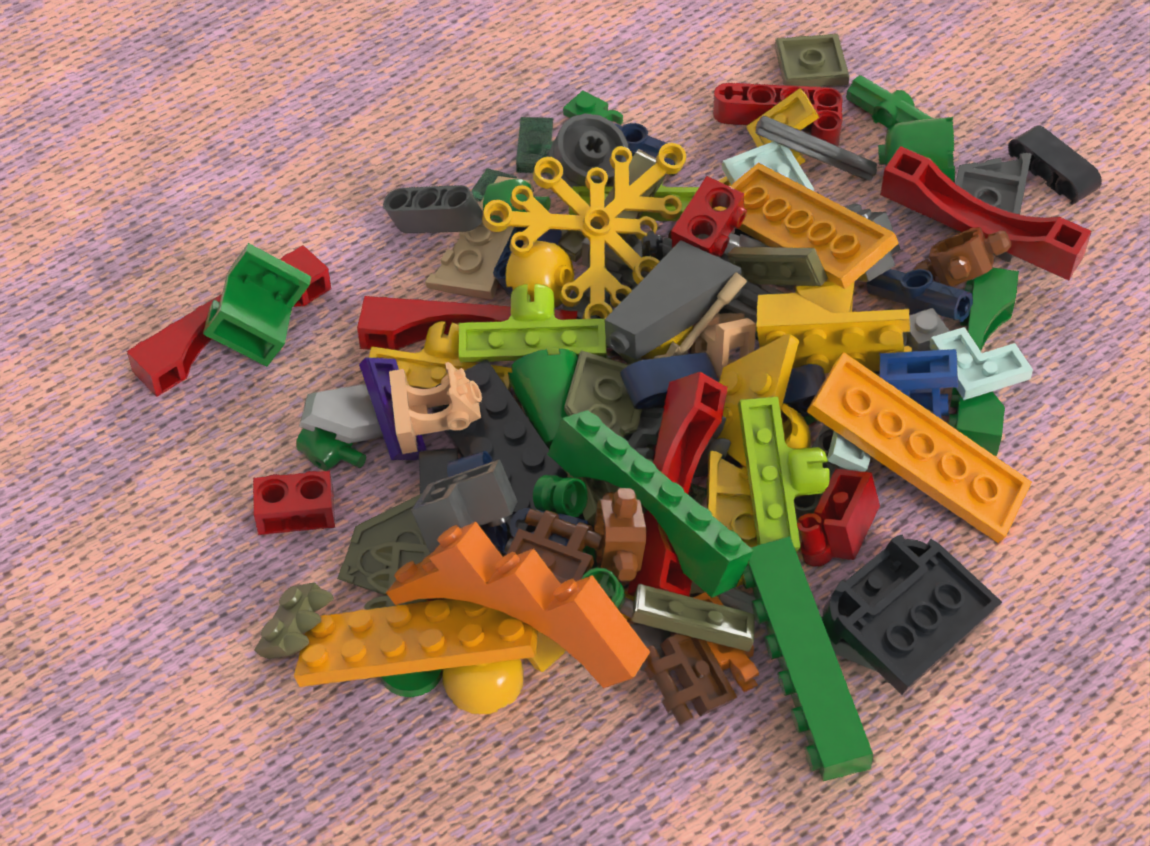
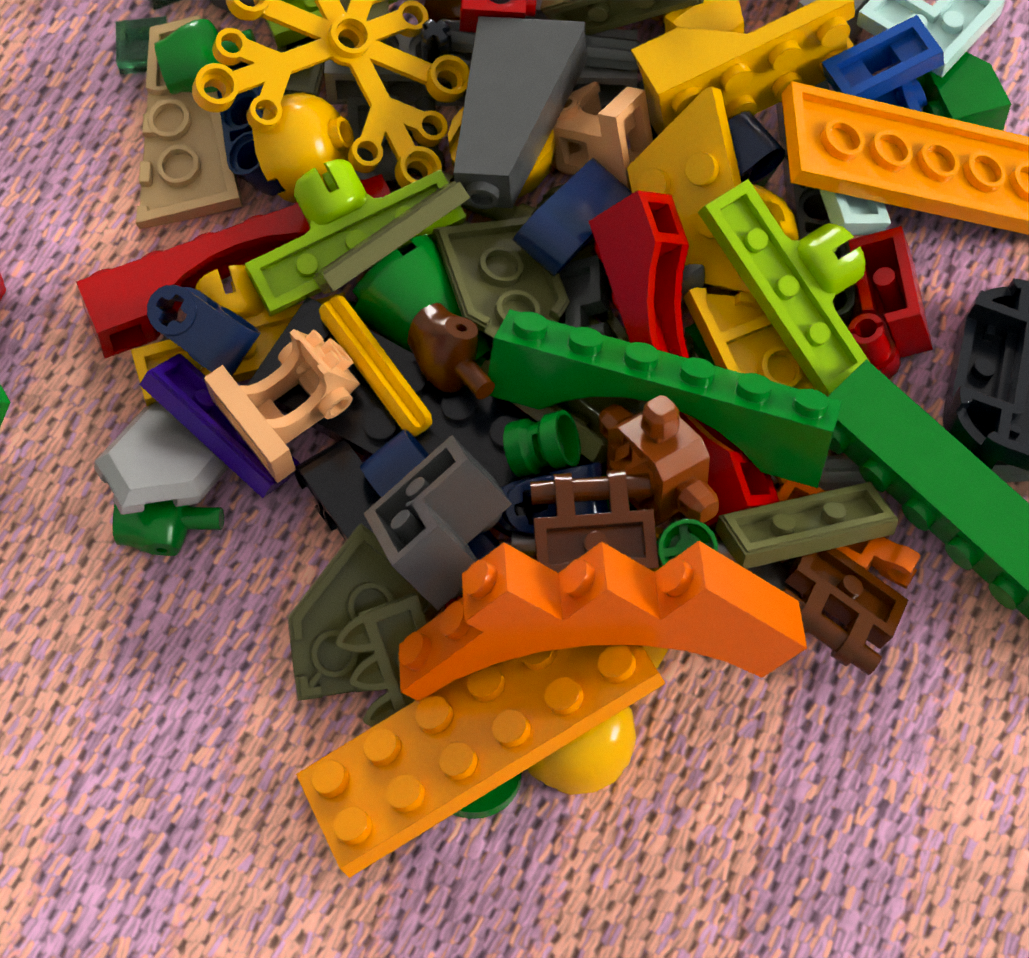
camera: 30 degrees left, 10 degrees up
red brick [253,470,335,535] -> none
olive plate [254,582,334,659] -> none
dark grey beam [383,185,483,234] -> none
tan piece [654,272,747,359] -> none
none -> dark blue piece [147,285,261,376]
none -> olive tile [313,181,470,294]
none -> yellow axle [319,295,432,437]
none -> reddish brown piece [407,303,495,400]

